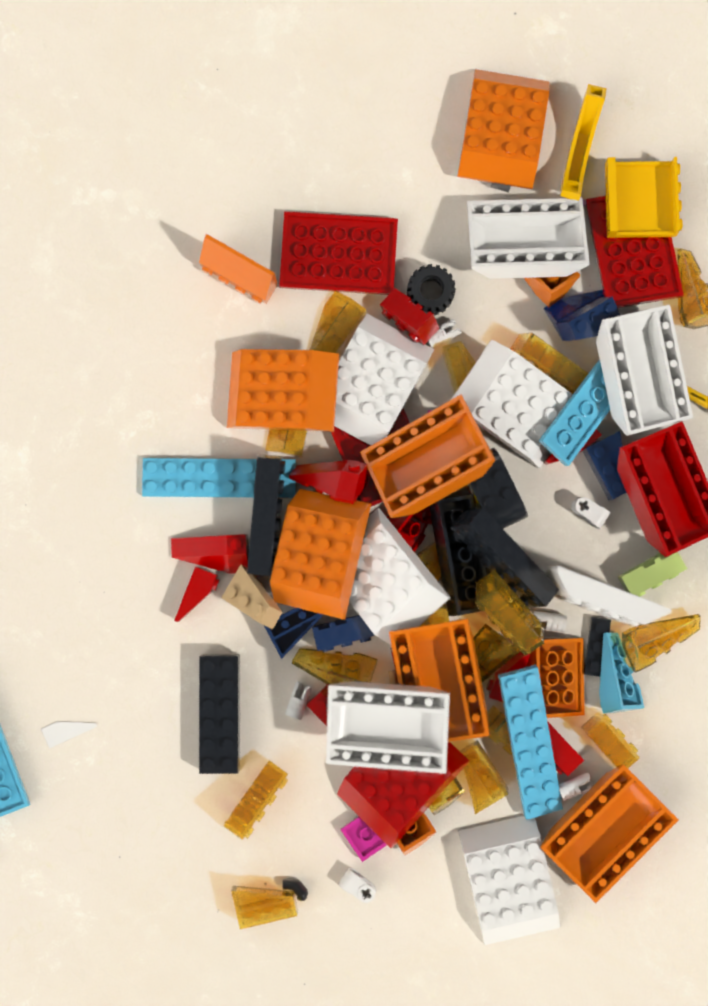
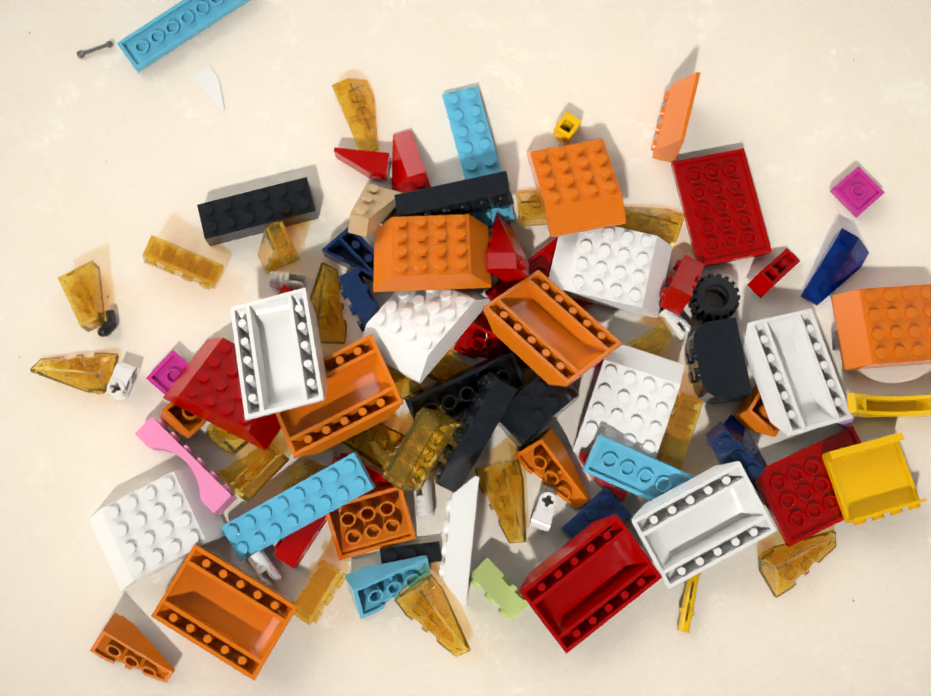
camera: 75 degrees right, 10 degrees down
none -> clear yellow wedge [30,352,119,394]
none -> orange wedge [90,613,175,683]
none -> bright pink arch [135,417,237,515]
none -> clear yellow wedge [258,221,300,274]
none -> clear yellow wedge [332,78,378,151]
none -> clear yellow wedge [475,459,527,543]
none -> orange wedge [514,428,591,509]
none -> yellow brick [553,112,582,144]
none -> black brick [684,317,752,404]
none -> red slope [747,248,800,298]
none -> clear blue wedge [800,228,869,306]
none -> dark pink plate [830,166,885,218]

